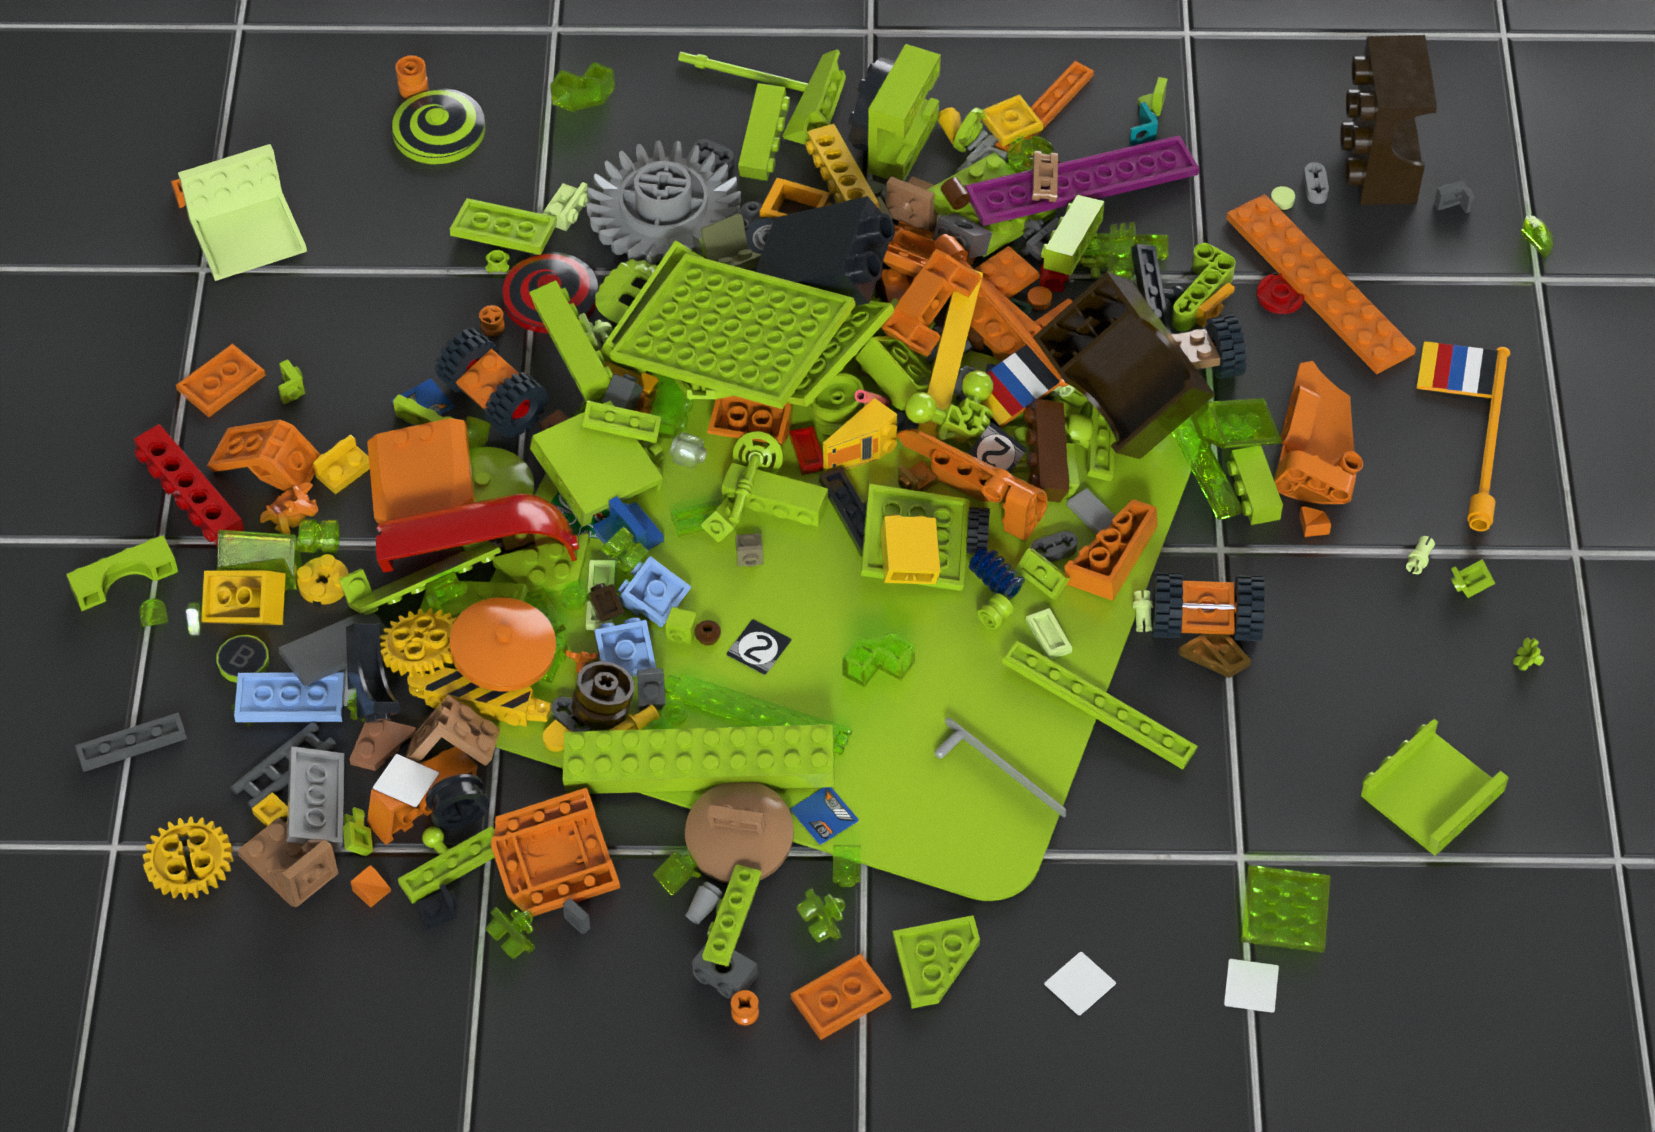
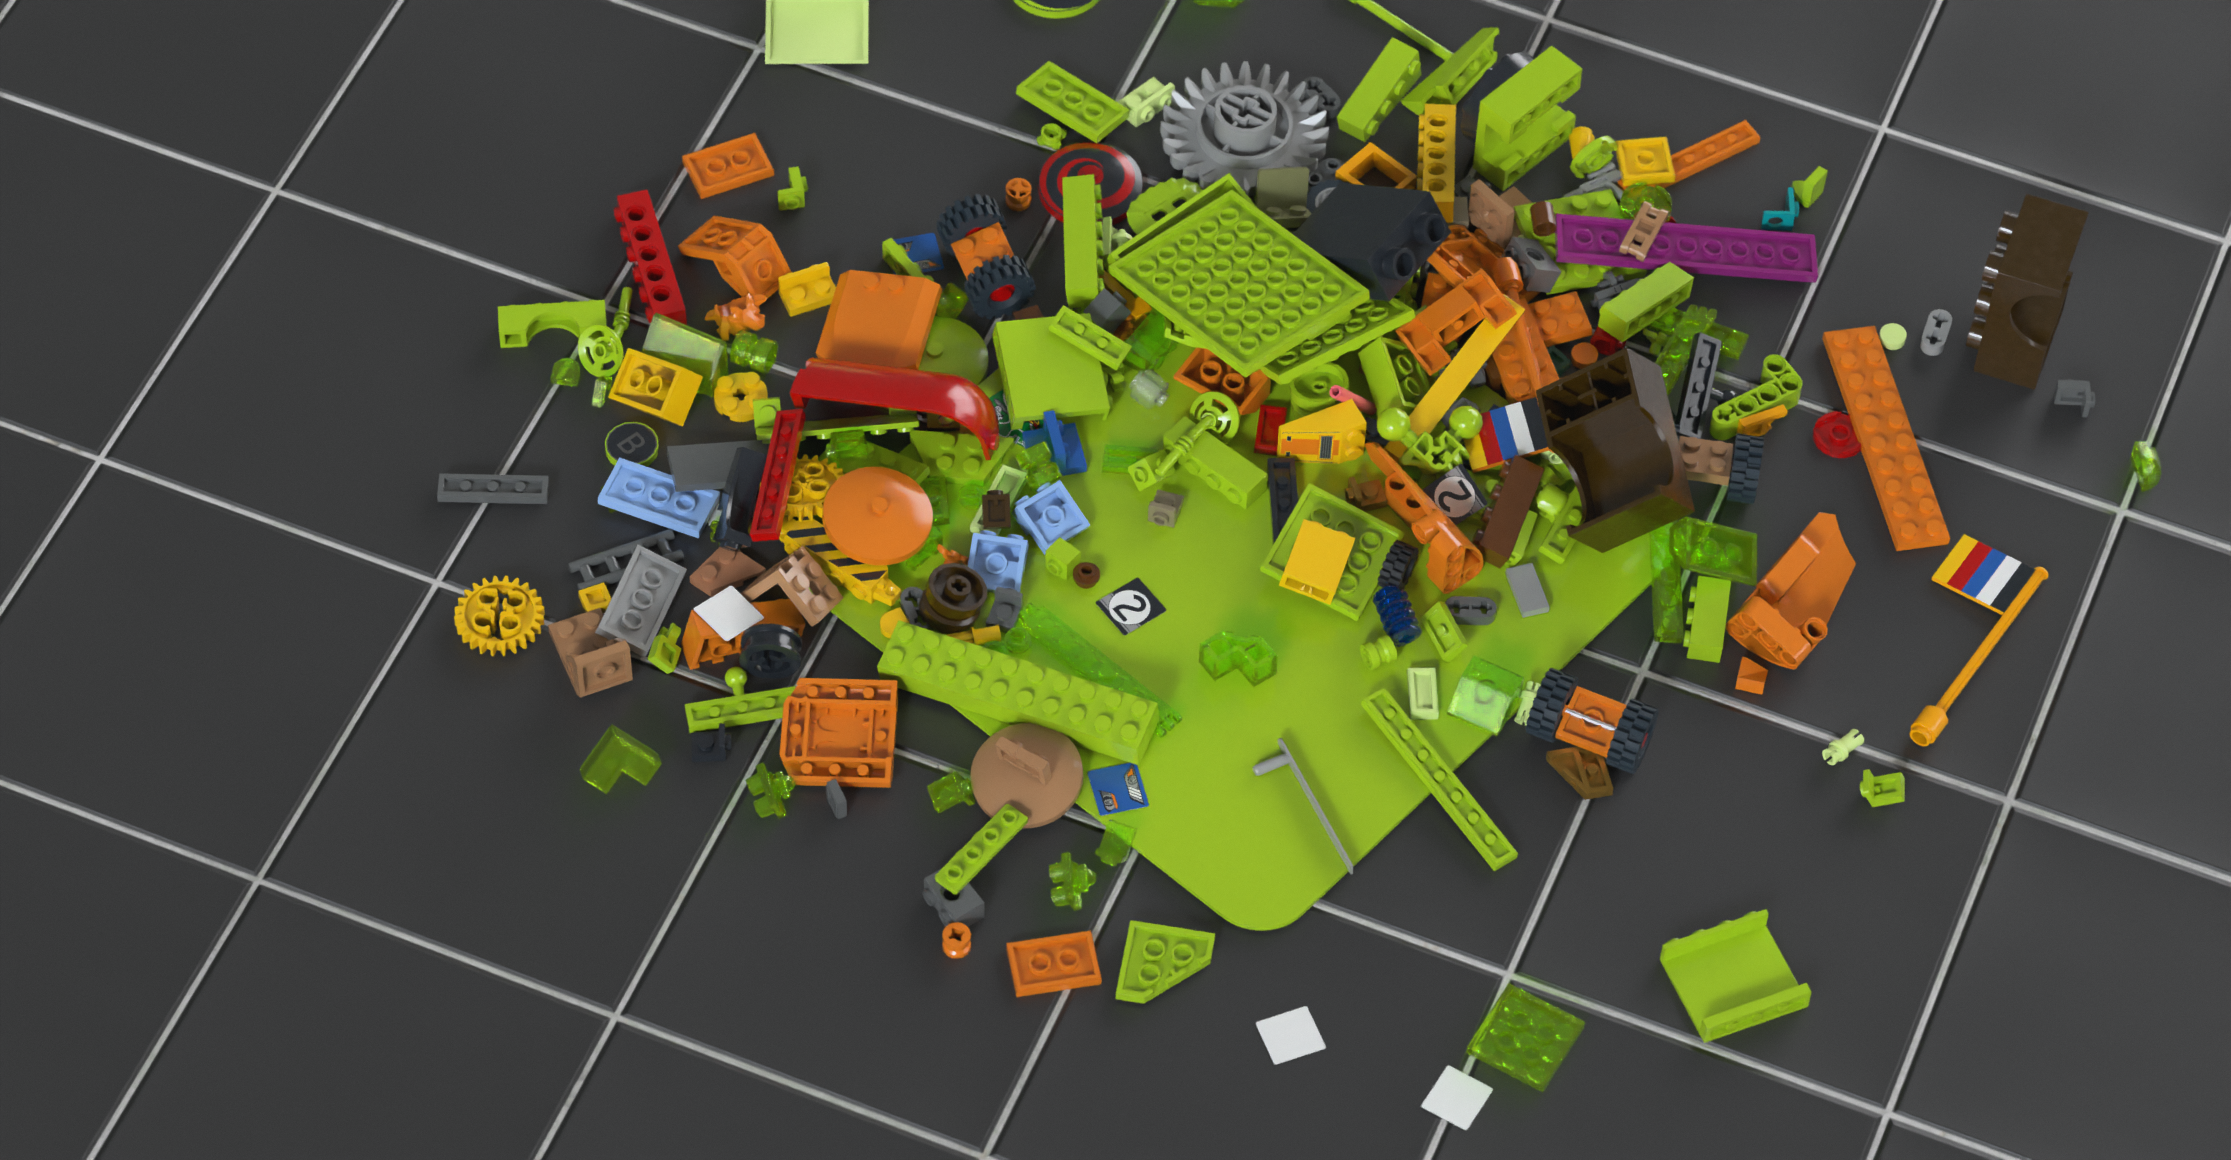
camera: 20 degrees right, 0 degrees up
orange slope [350,865,391,908] -> none
light grey cone [686,882,723,924] -> none
orange wedge [1065,499,1158,601] -> none
lime plant [1513,638,1544,671] -> none
none -> lime dish [578,287,633,378]
none -> clear neon green panel [580,724,662,794]
none -> red plate [750,409,806,542]
none -> clear neon green slope [1447,655,1524,737]

